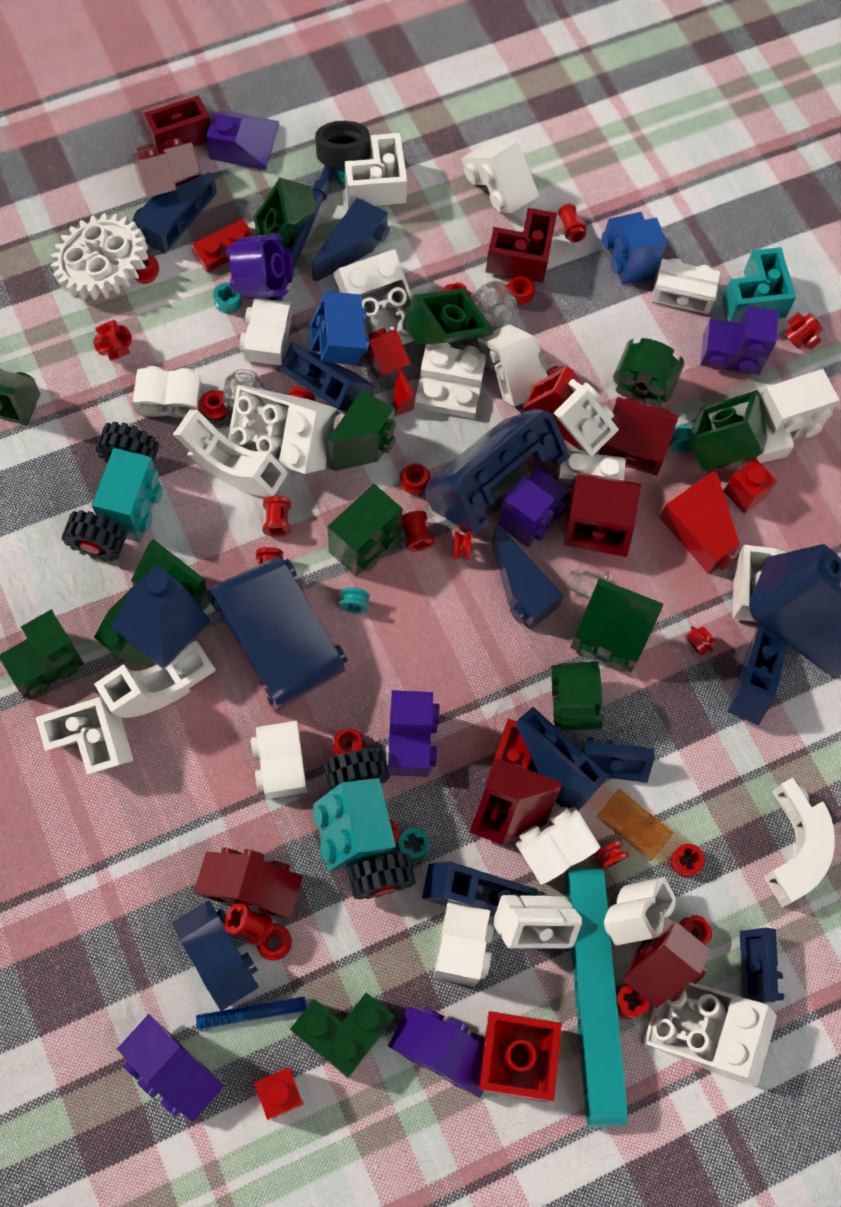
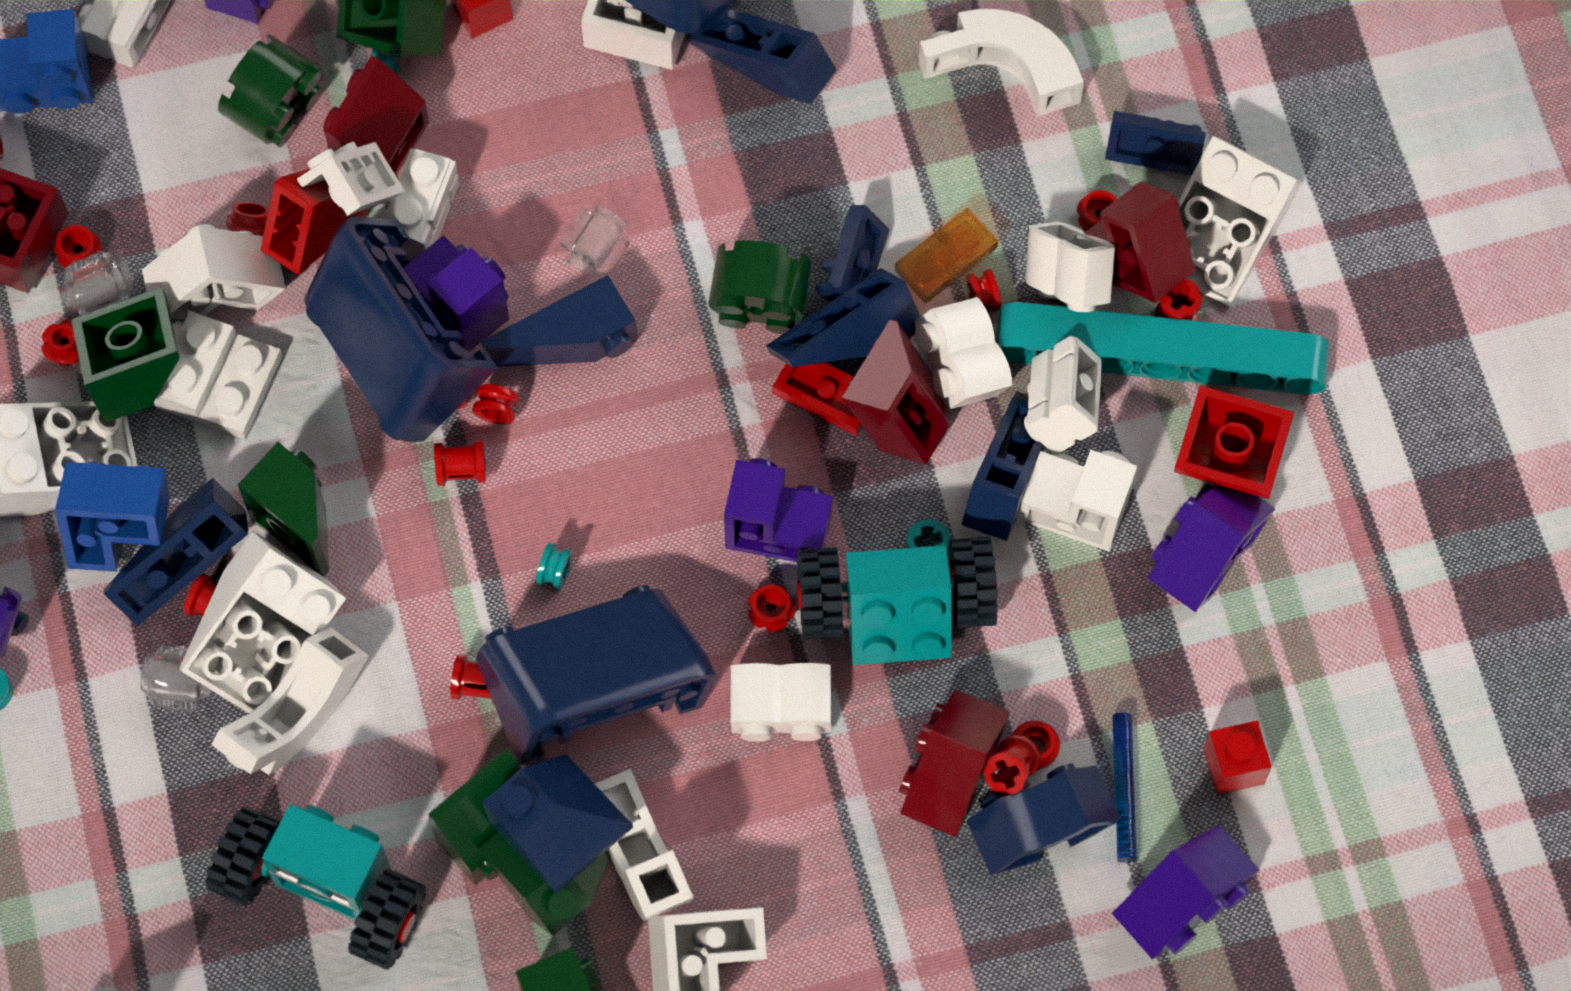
camera: 75 degrees left, 0 degrees up
red gear [93,320,132,361] -> none
white brick [133,366,202,418] -> none
red plate [198,390,230,421] -> none
white brick [239,298,292,366] -> none
red bush [262,496,291,537] -> none
dark green brick [290,993,395,1079] -> none
dark green brick [327,484,403,577] -> none
red brick [366,327,411,378] -> none
red slope [393,370,414,417] -> none
red plate [399,463,431,494] -> none
dark red slope [563,472,641,557] -> none
dark green slope [570,578,664,672] -> none
red slope [659,471,740,574] -> none
red bush [671,844,705,877] -> none
red plate [685,626,715,656] -> none

